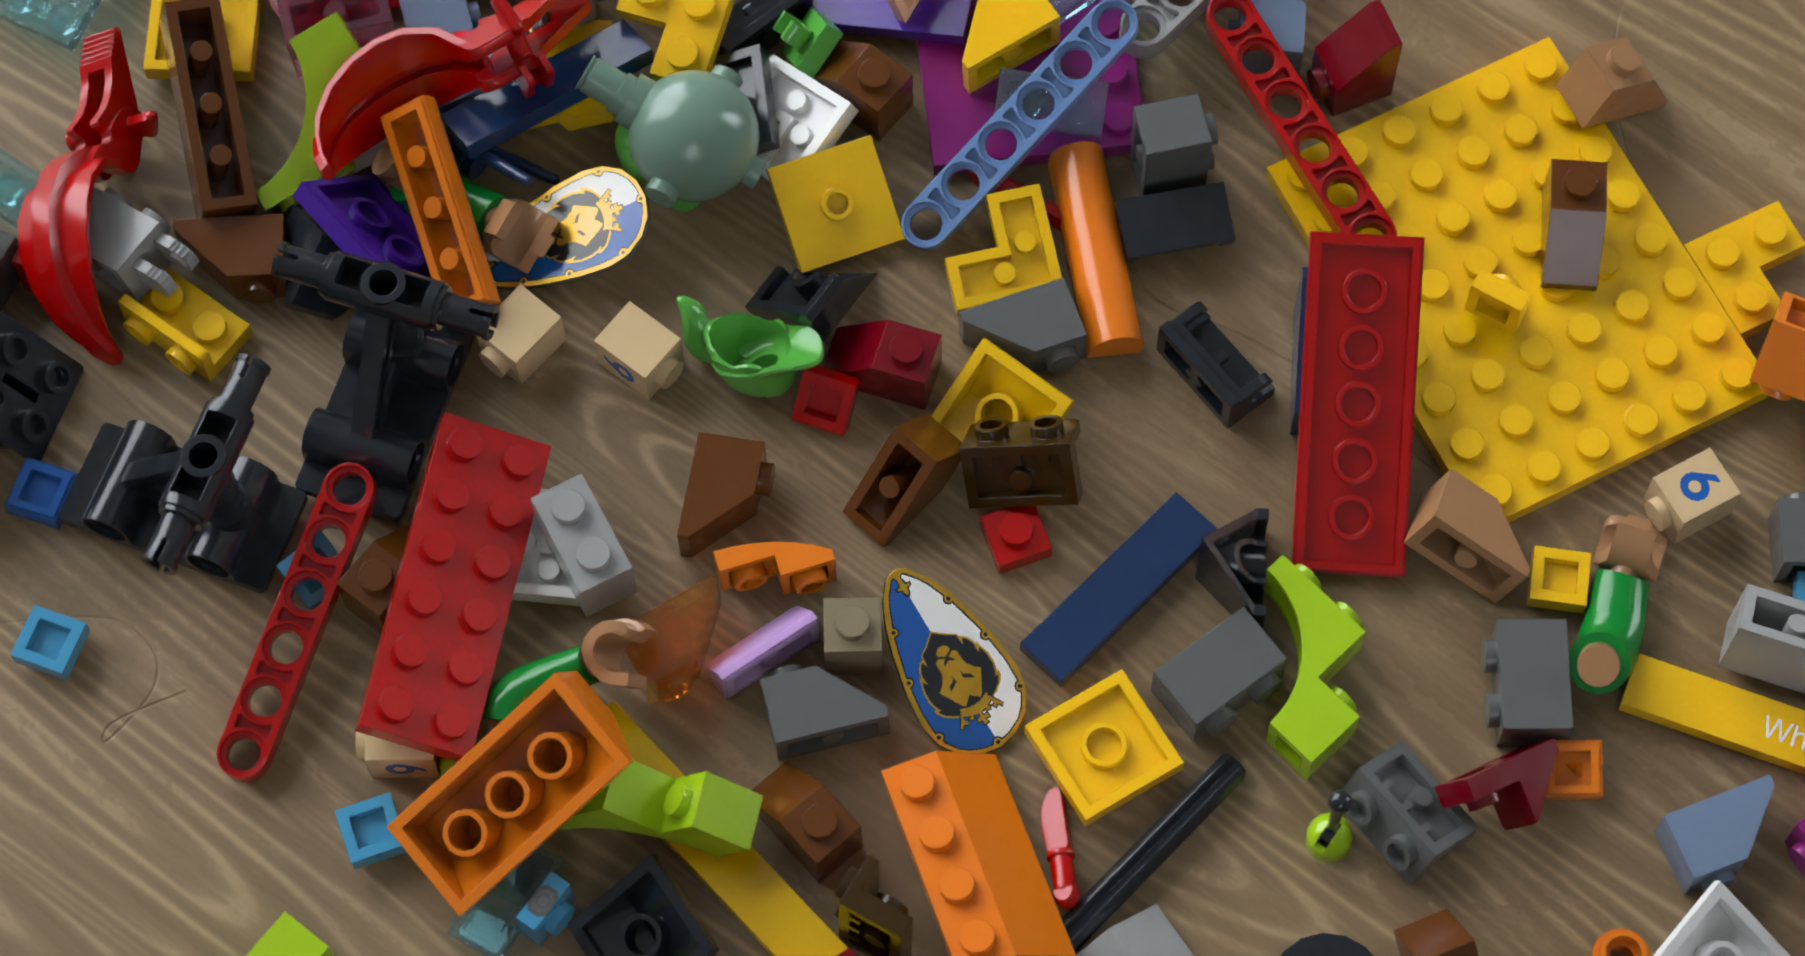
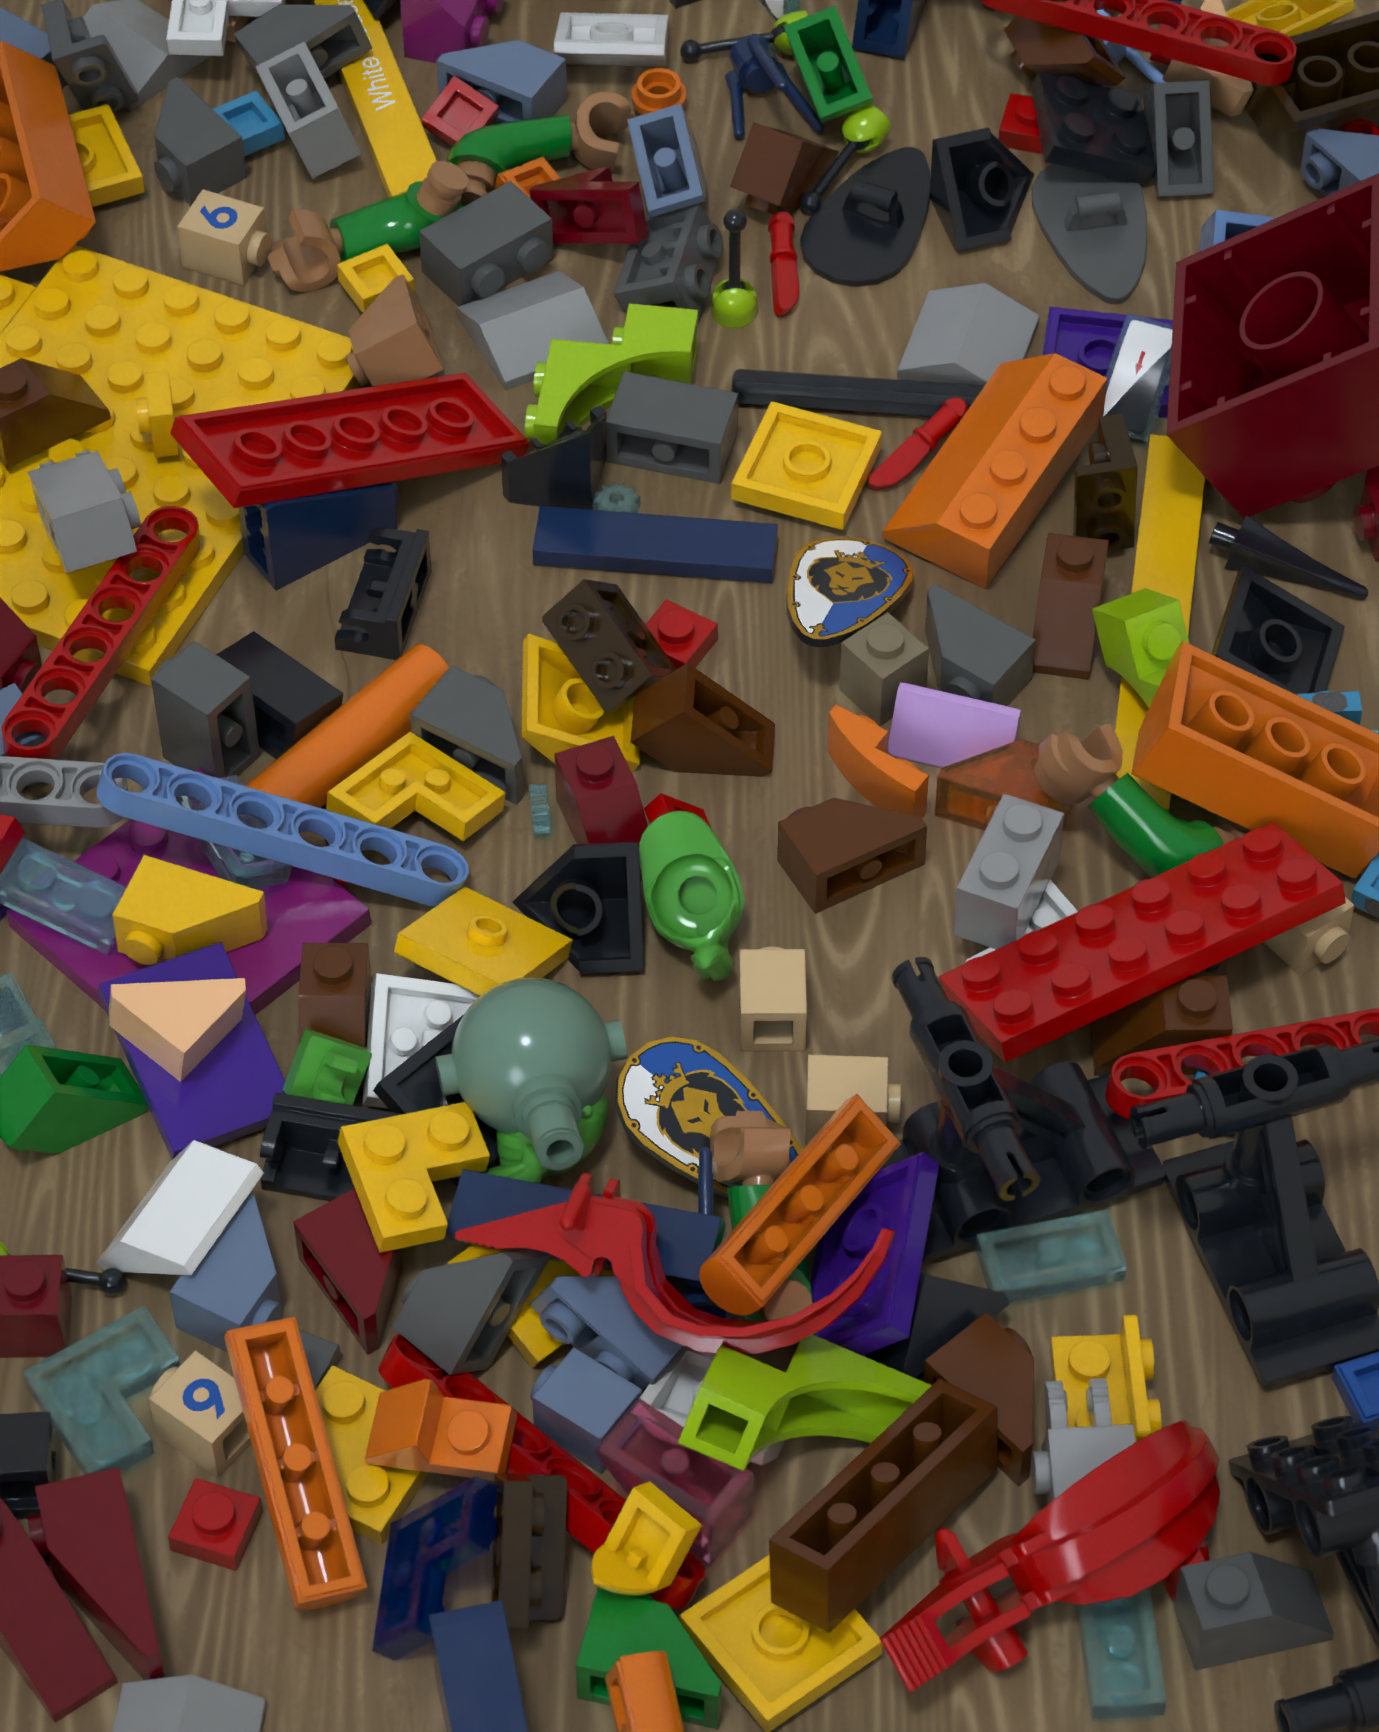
camera: 130 degrees left, 15 degrees down
none -> light grey hinge [28,450,141,573]
none -> red plate [421,76,500,147]
none -> piece [447,91,634,207]
none -> light grey slope [456,271,609,390]
none -> clear light blue piece [529,784,551,835]
none -> clear light blue piece [593,481,640,513]
none -> sand blue slope [627,103,707,217]
none -> red piece [768,211,799,317]
none -> clear light blue plate [975,1209,1127,1302]

